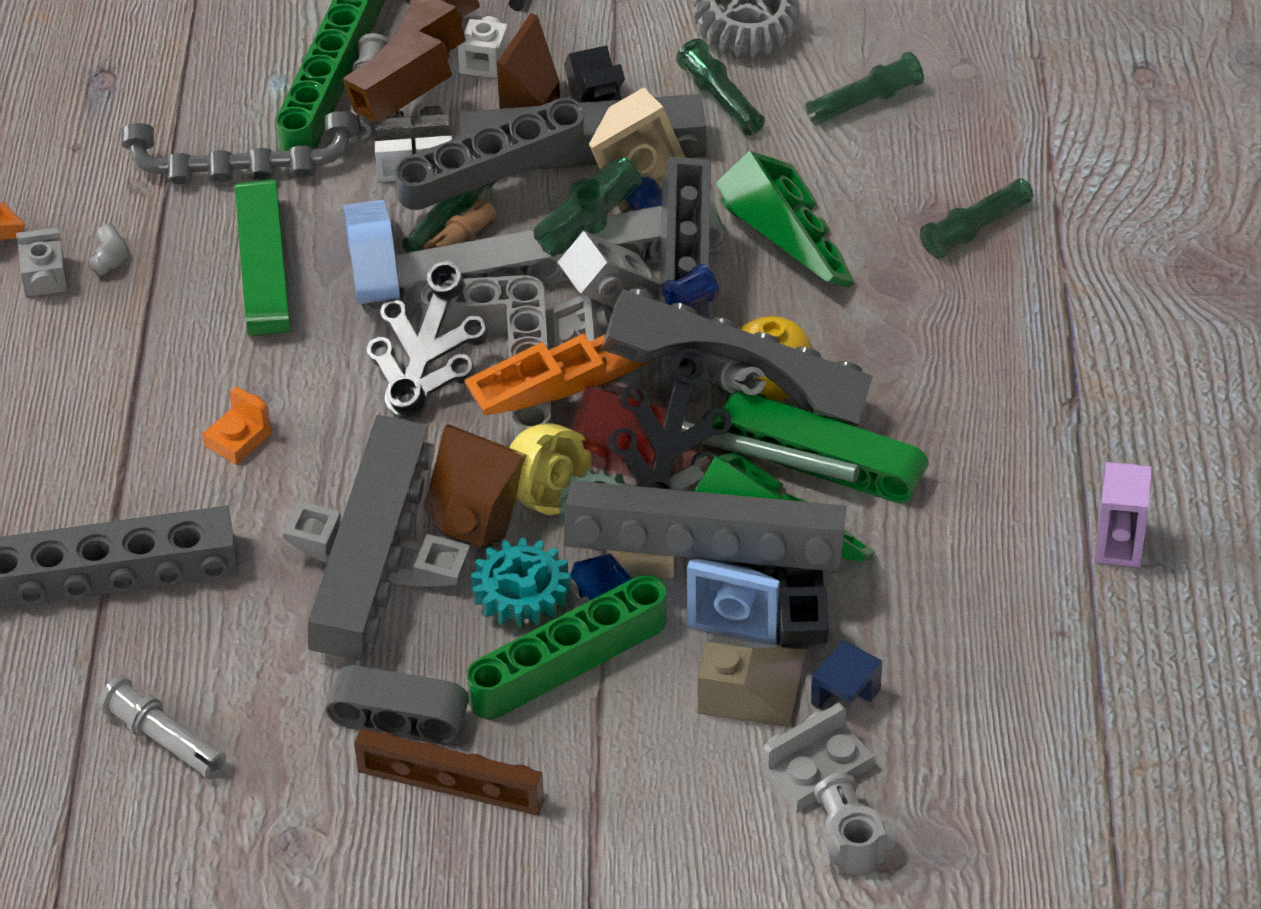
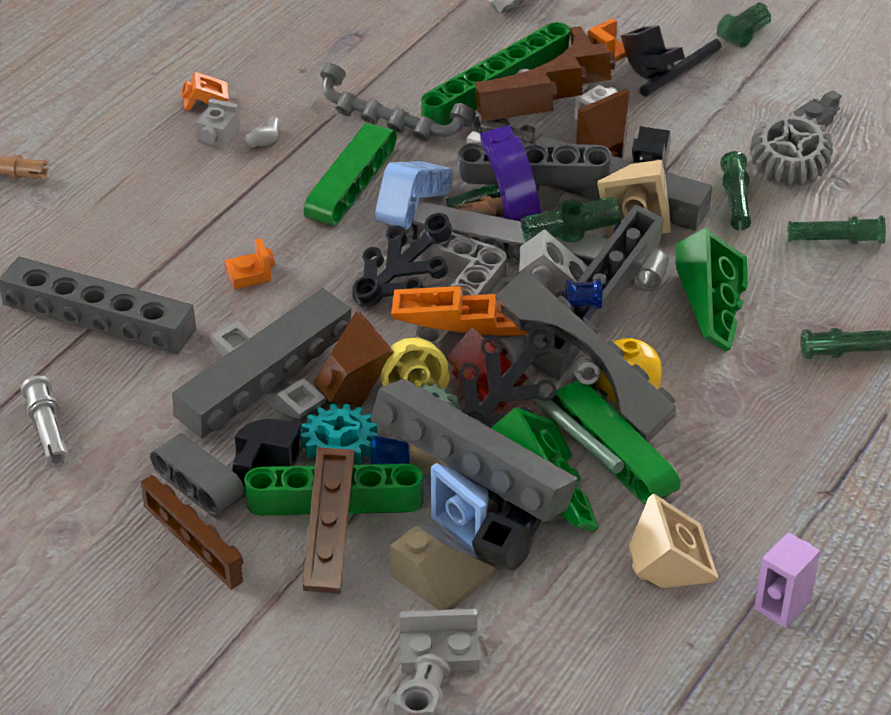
camera: 30 degrees right, 5 degrees down
dark blue panel [811,640,882,708] -> none
none -> black brick [232,419,302,489]
none -> reddish brown plate [303,447,354,594]
none -> dark purple arch [480,125,543,226]
none -> tan slope [629,494,719,589]

